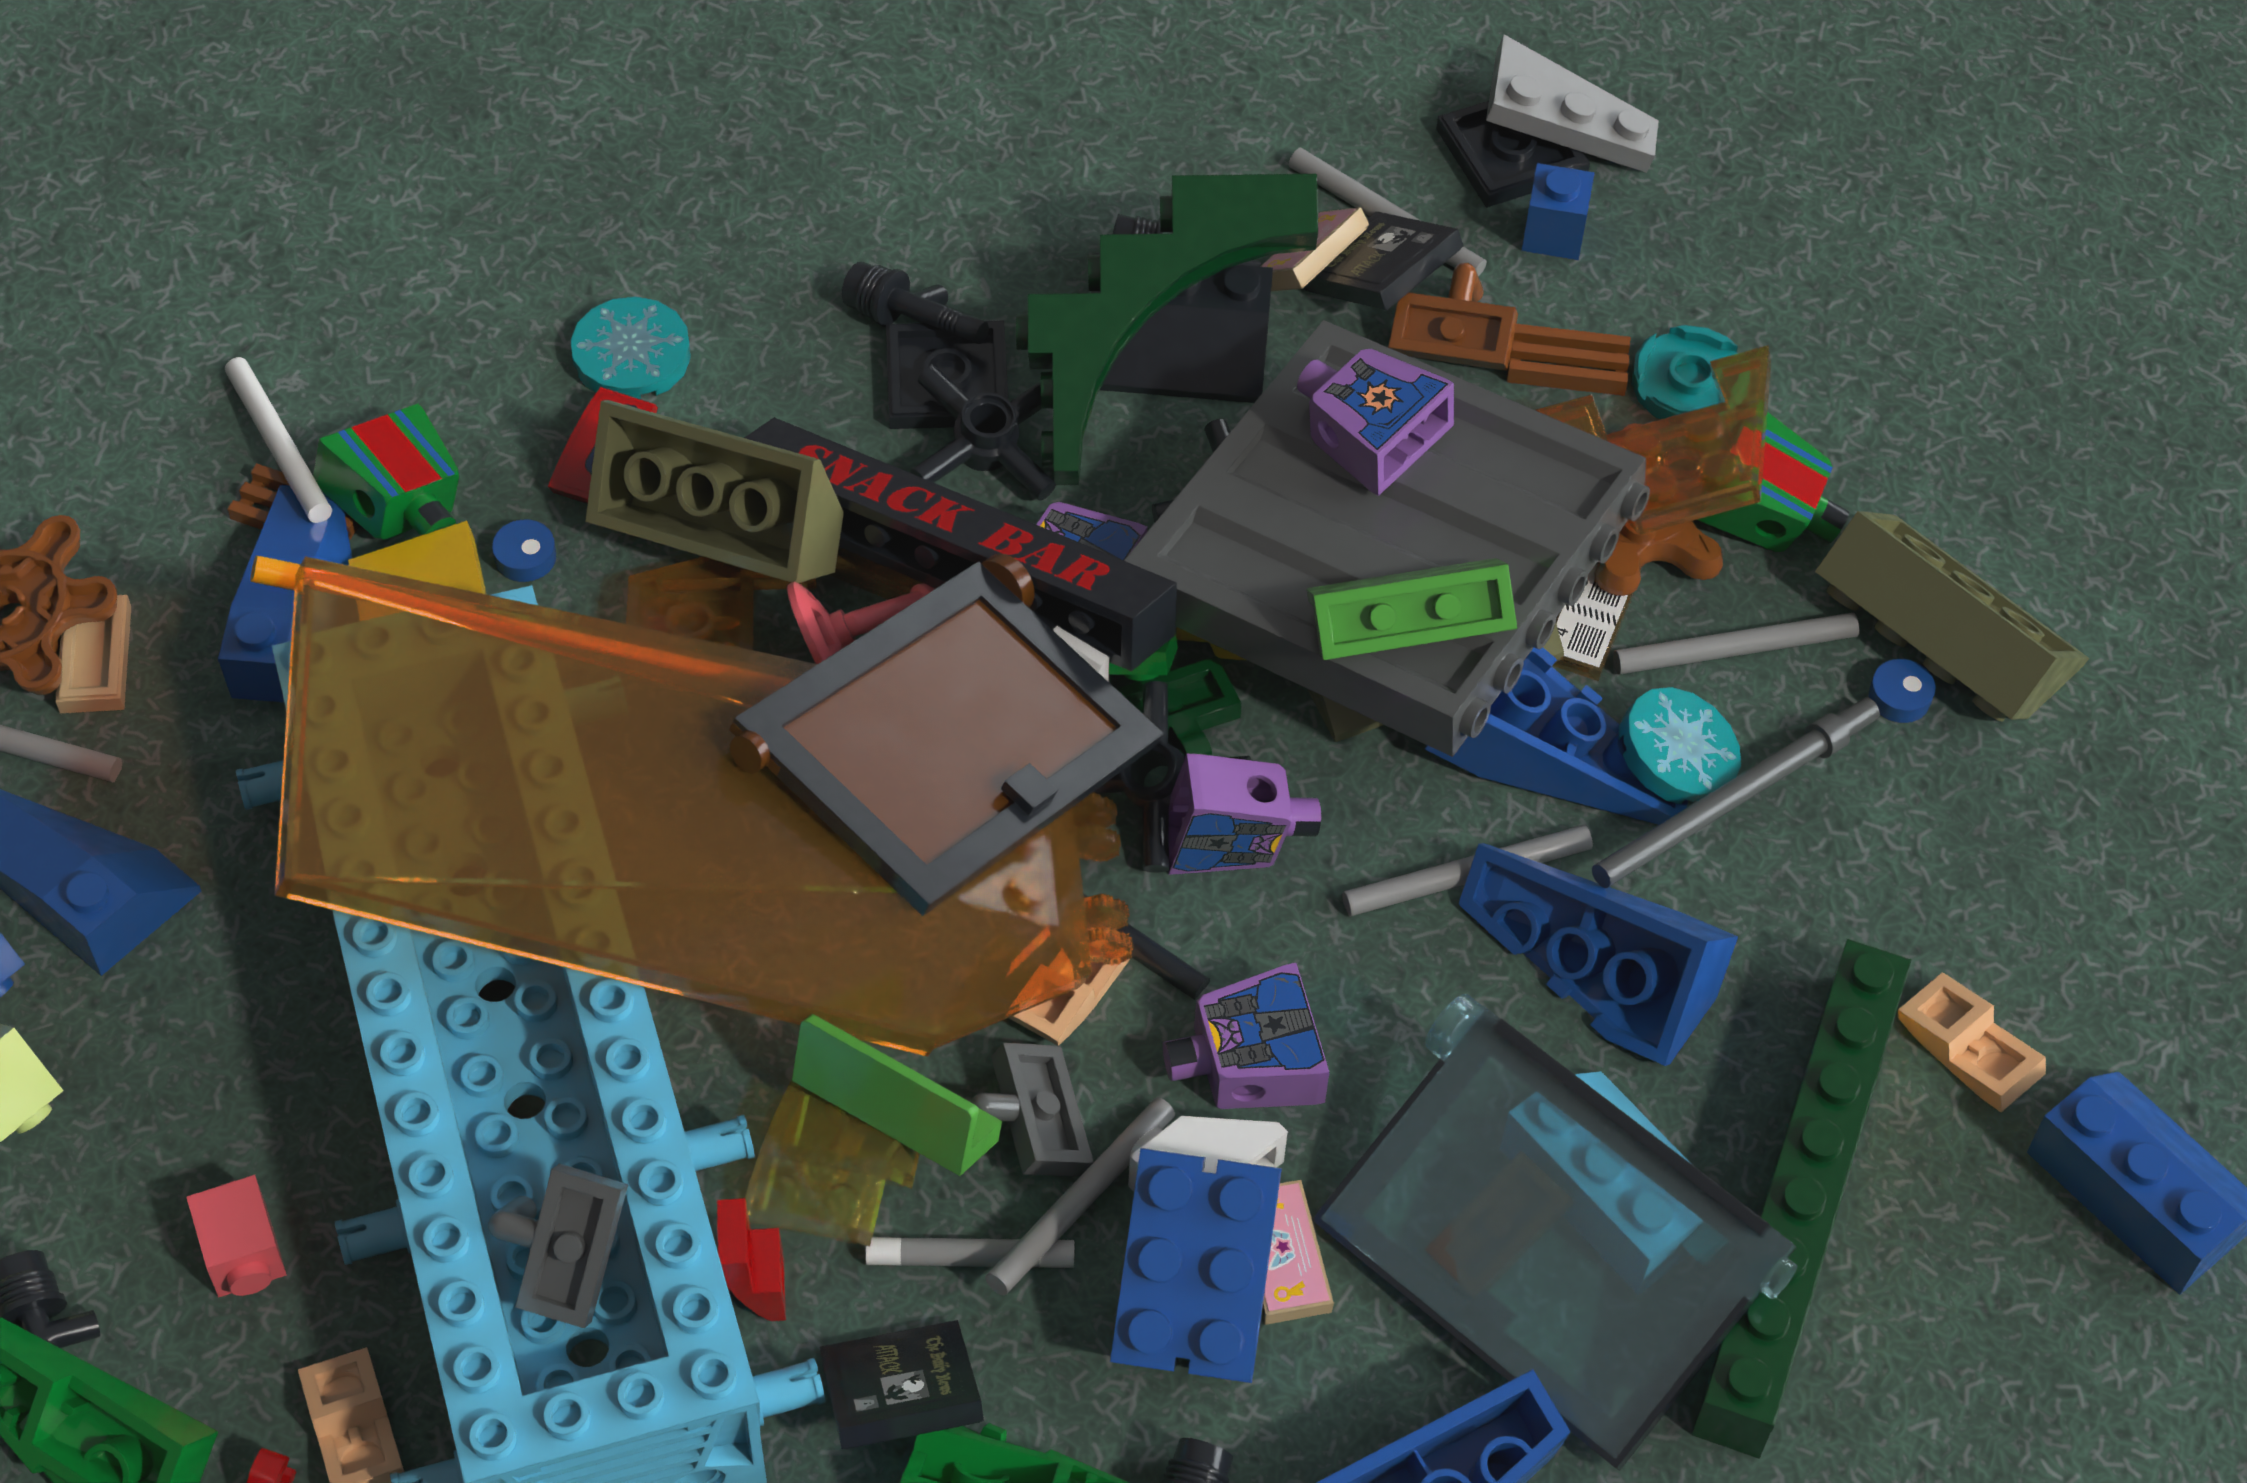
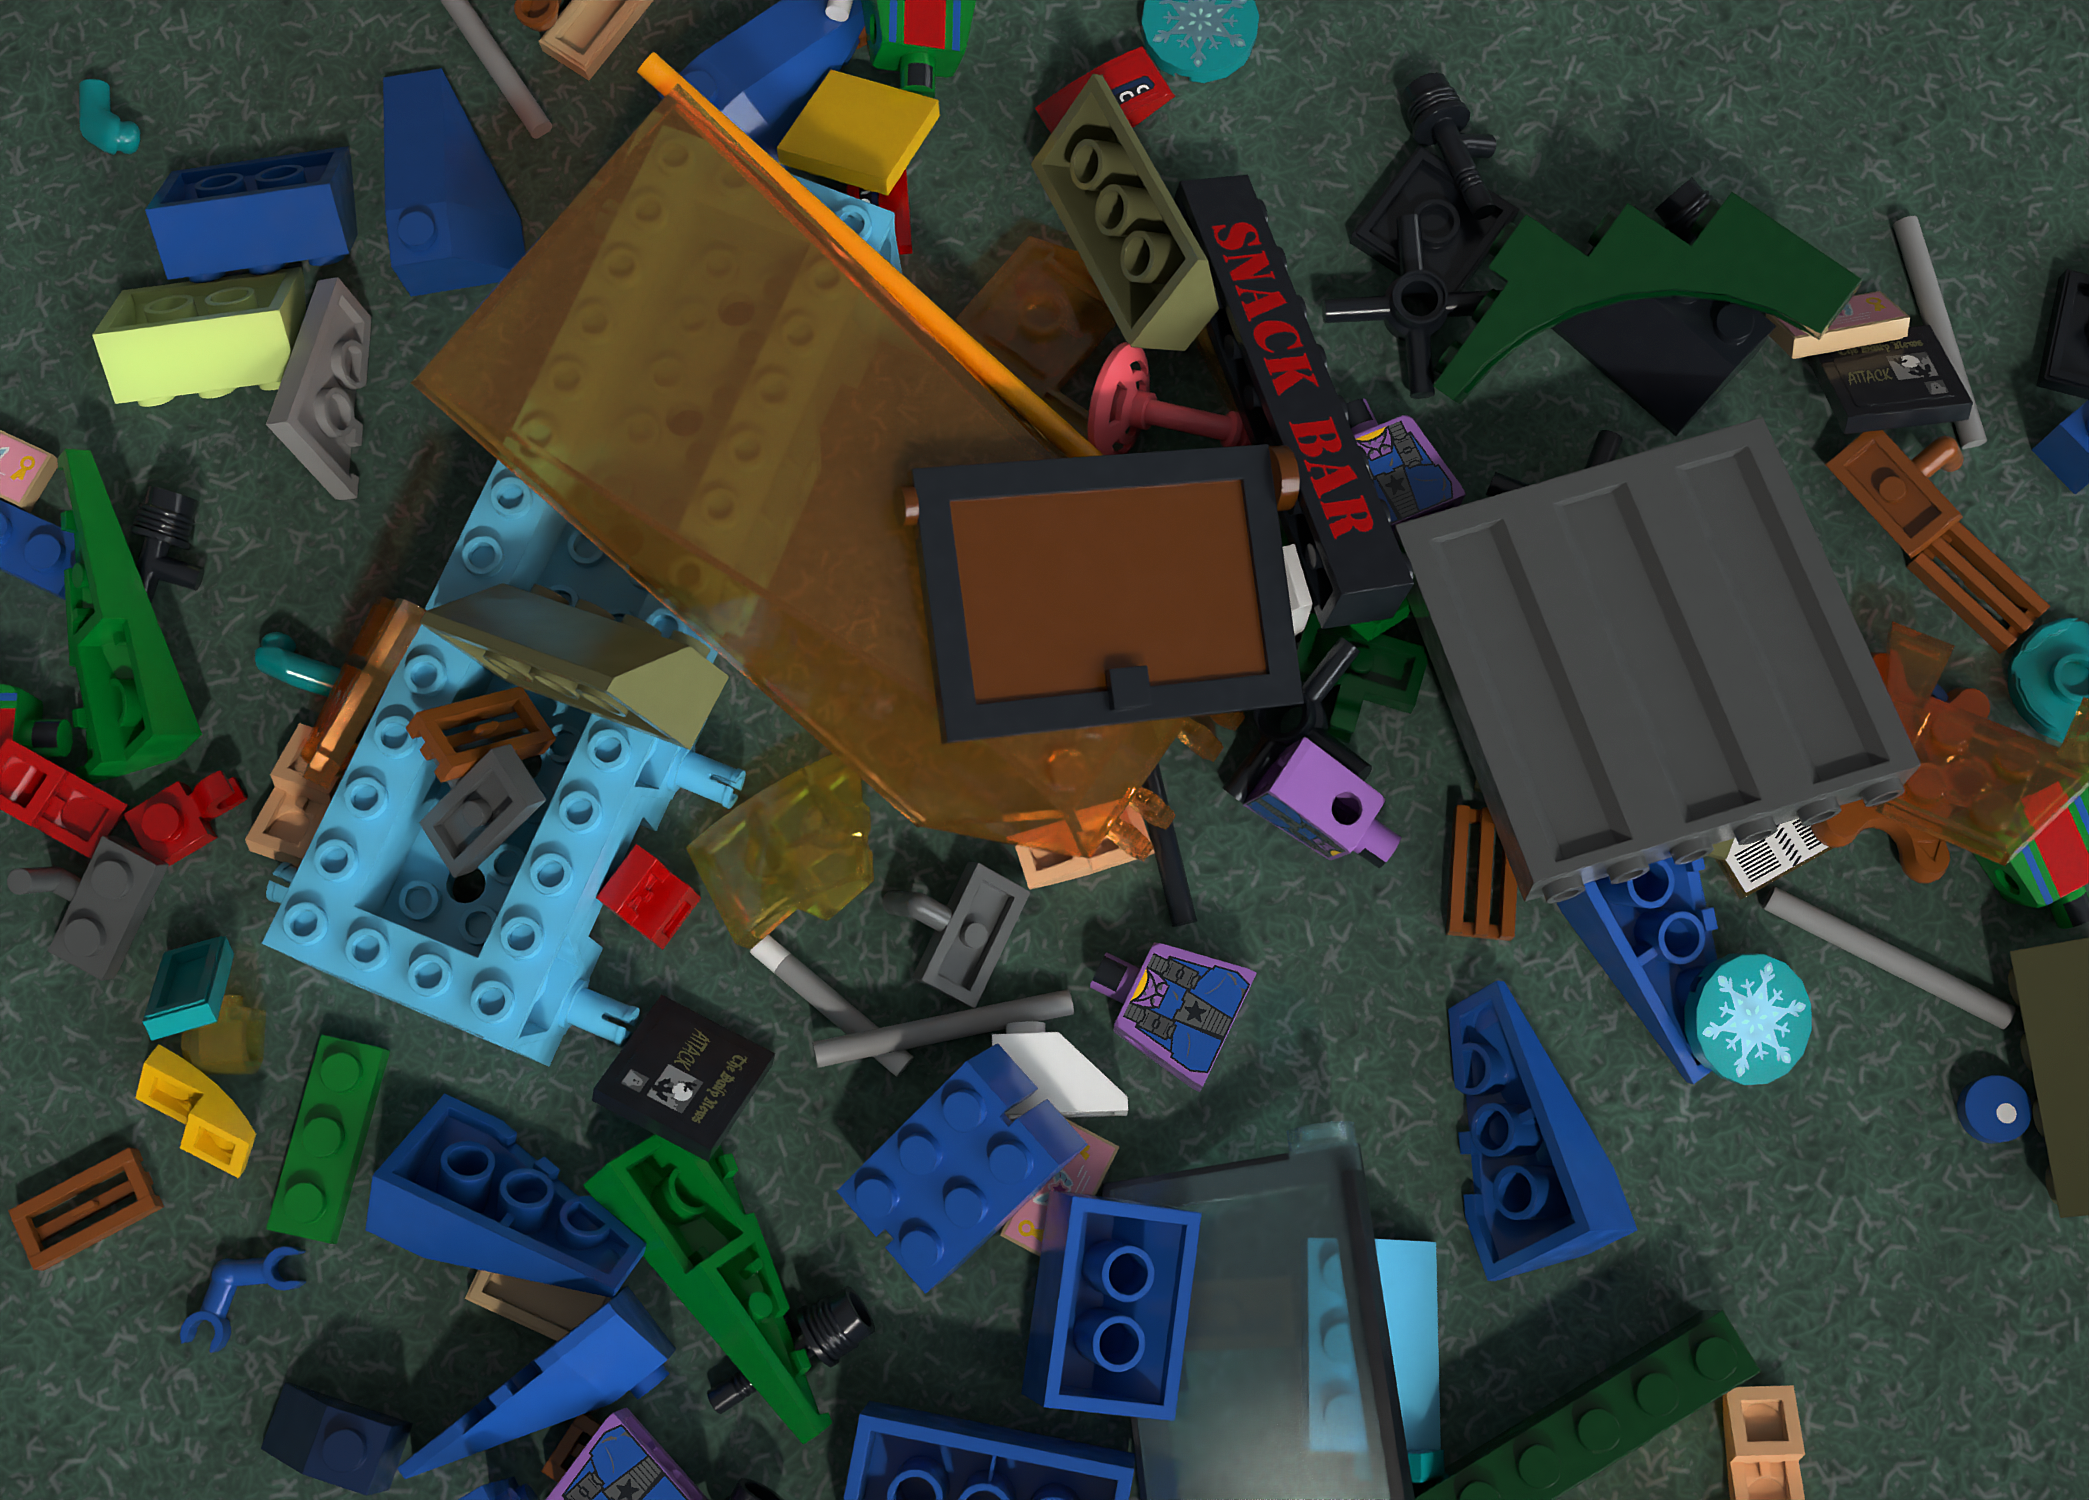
camera: 45 degrees right, 20 degrees up
coral brick [186,1175,287,1298] -> none
blue tile [492,519,557,582] -> none
bright green panel [792,1014,1002,1176] -> none
medium lavender torso [1297,349,1454,496] -> none
bright green panel [1306,558,1517,660] -> none
light grey bar [1342,825,1593,917] -> none
dark grey bar [1592,698,1880,888] -> none
none -> teal arm [255,632,344,699]
none -> light grey wing [266,277,372,500]
none -> clear orange wing [294,596,427,789]
none -> dark orange tile [406,687,556,783]
none -> olive slope [420,583,729,750]
none -> blue slope [1021,1190,1202,1421]
none -> dark orange tile [1446,805,1517,941]

